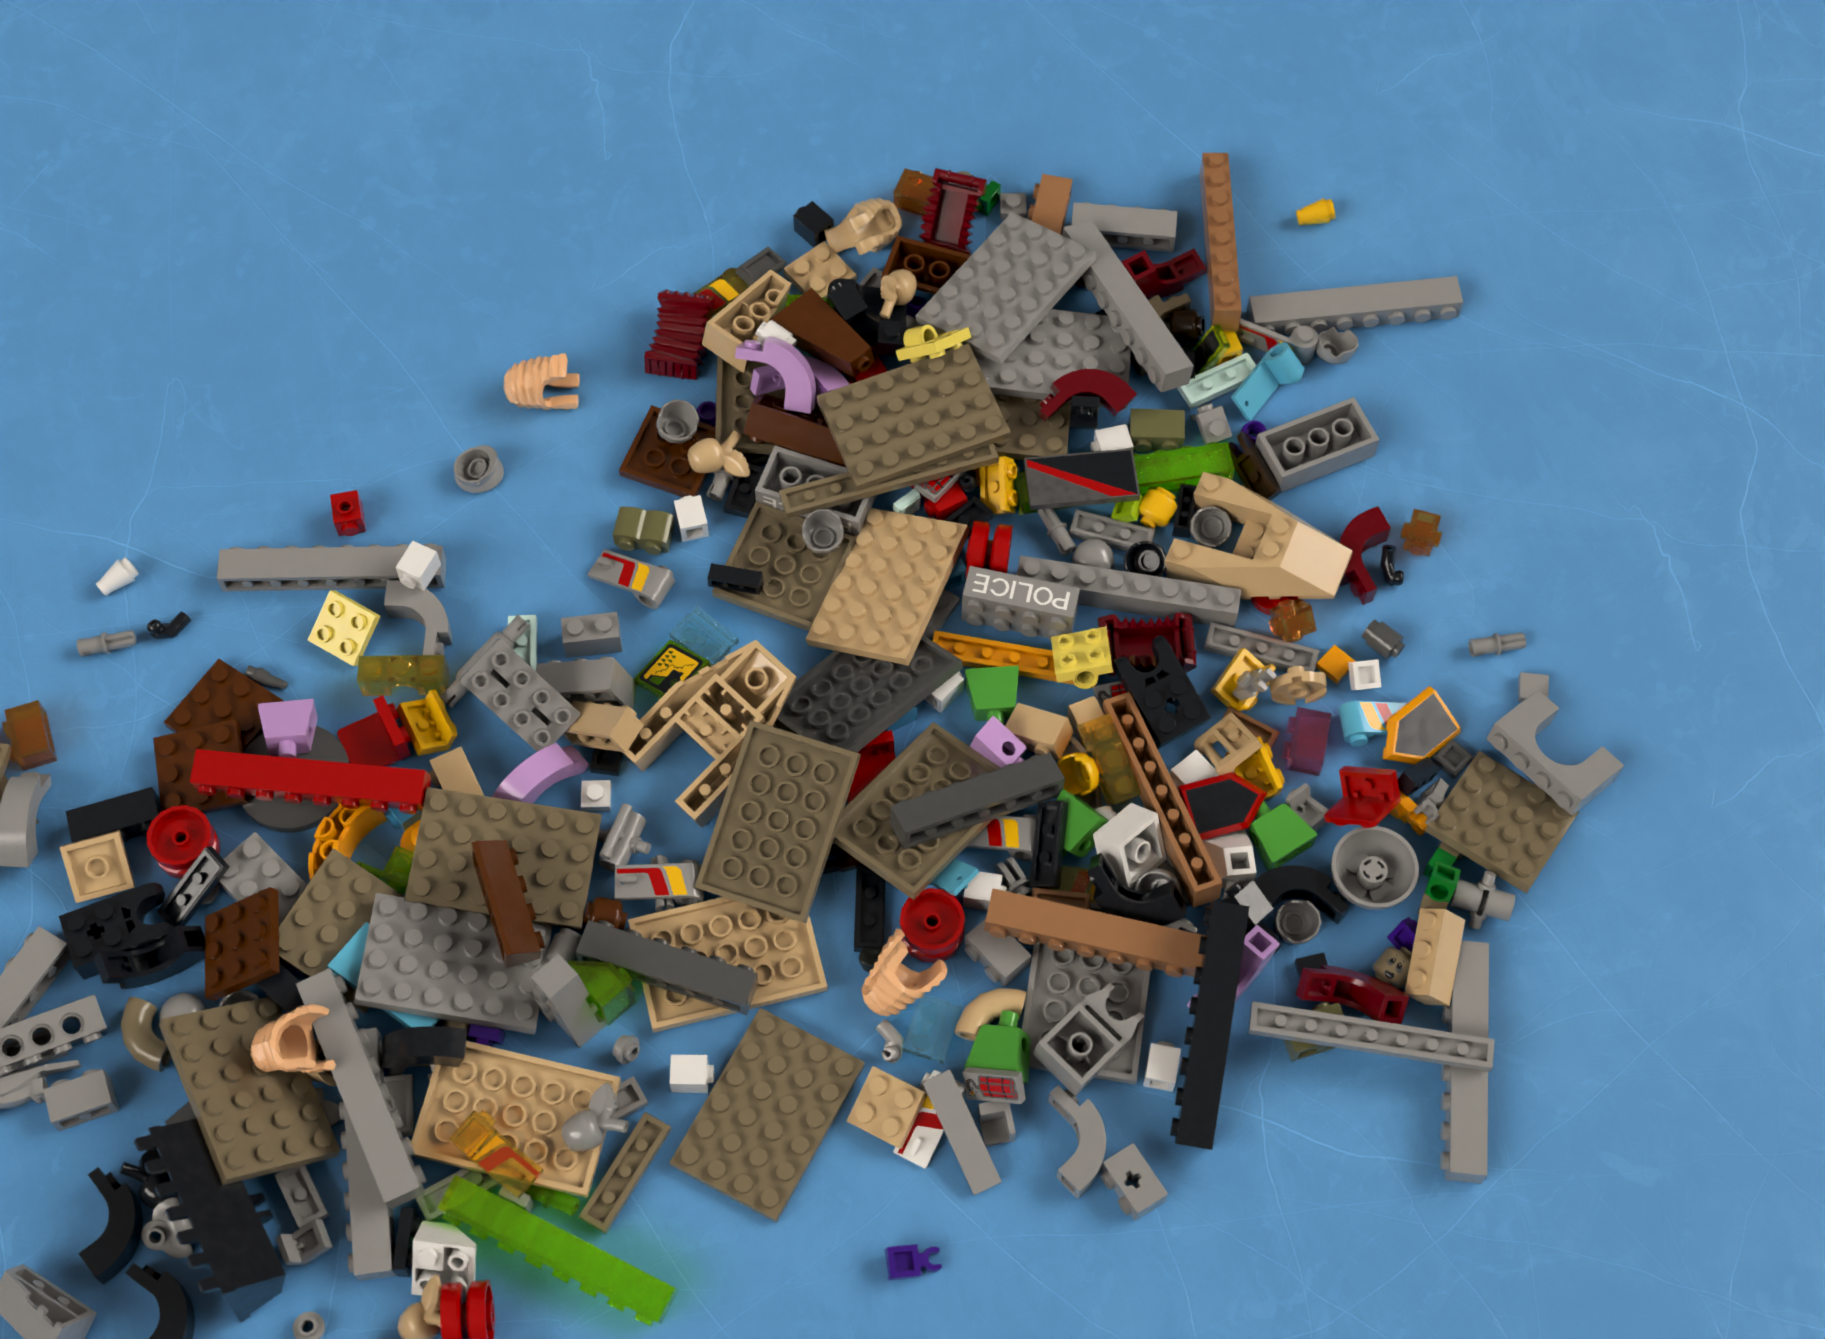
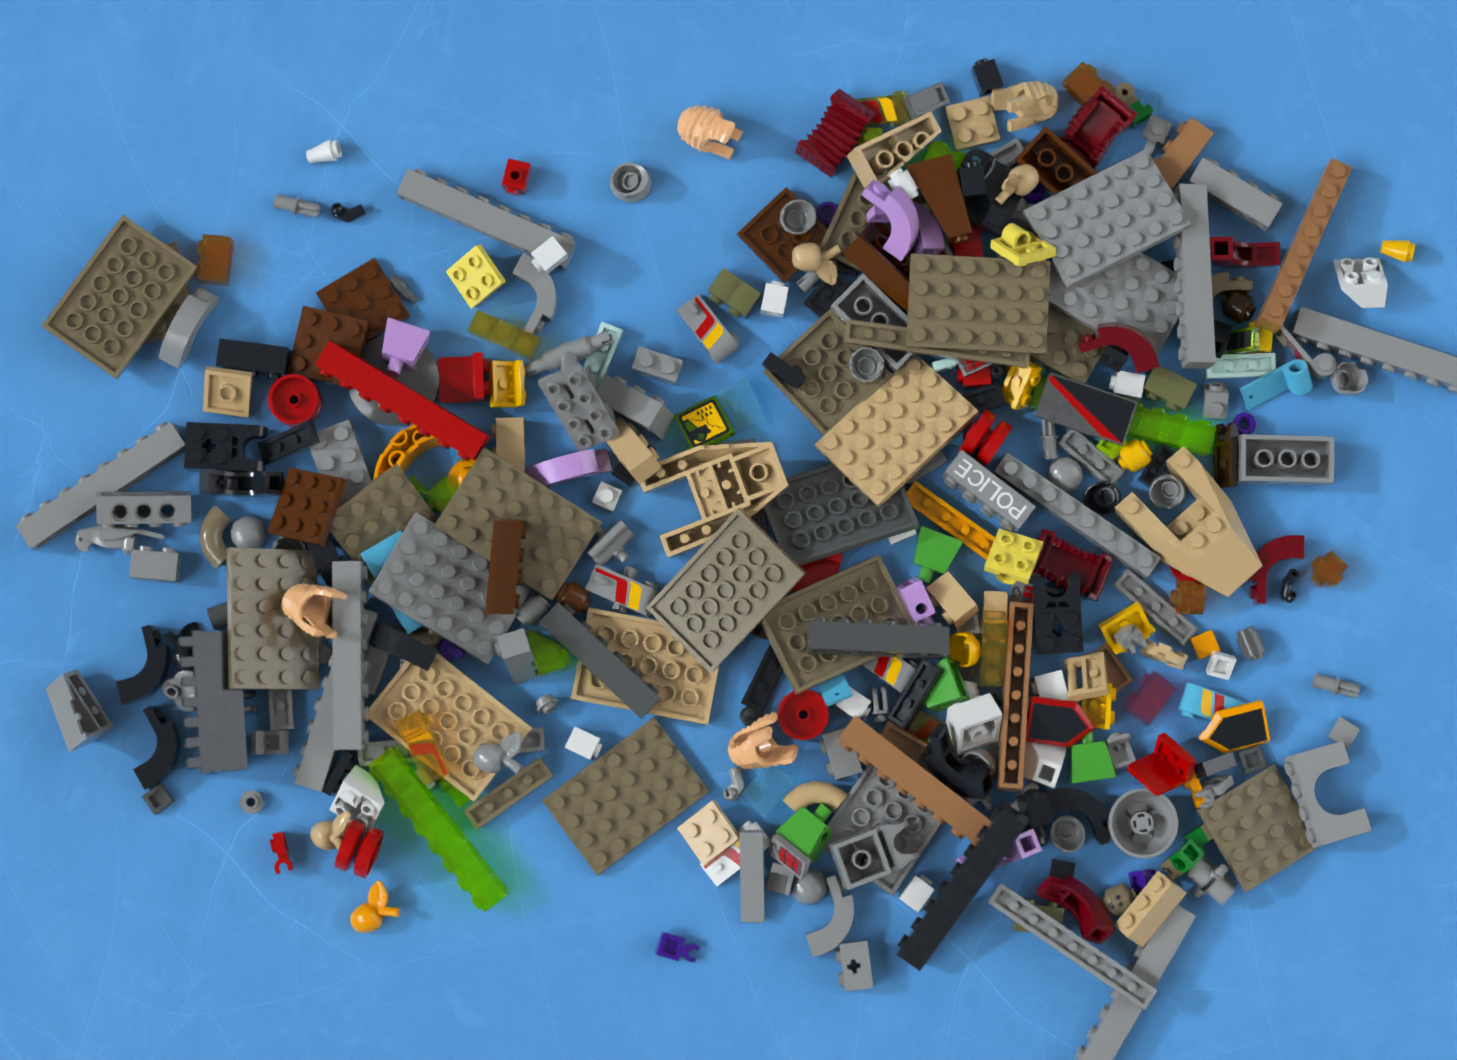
camera: 25 degrees right, 20 degrees up
none -> light grey hair [791,868,828,905]
none -> white slope [1333,258,1388,308]

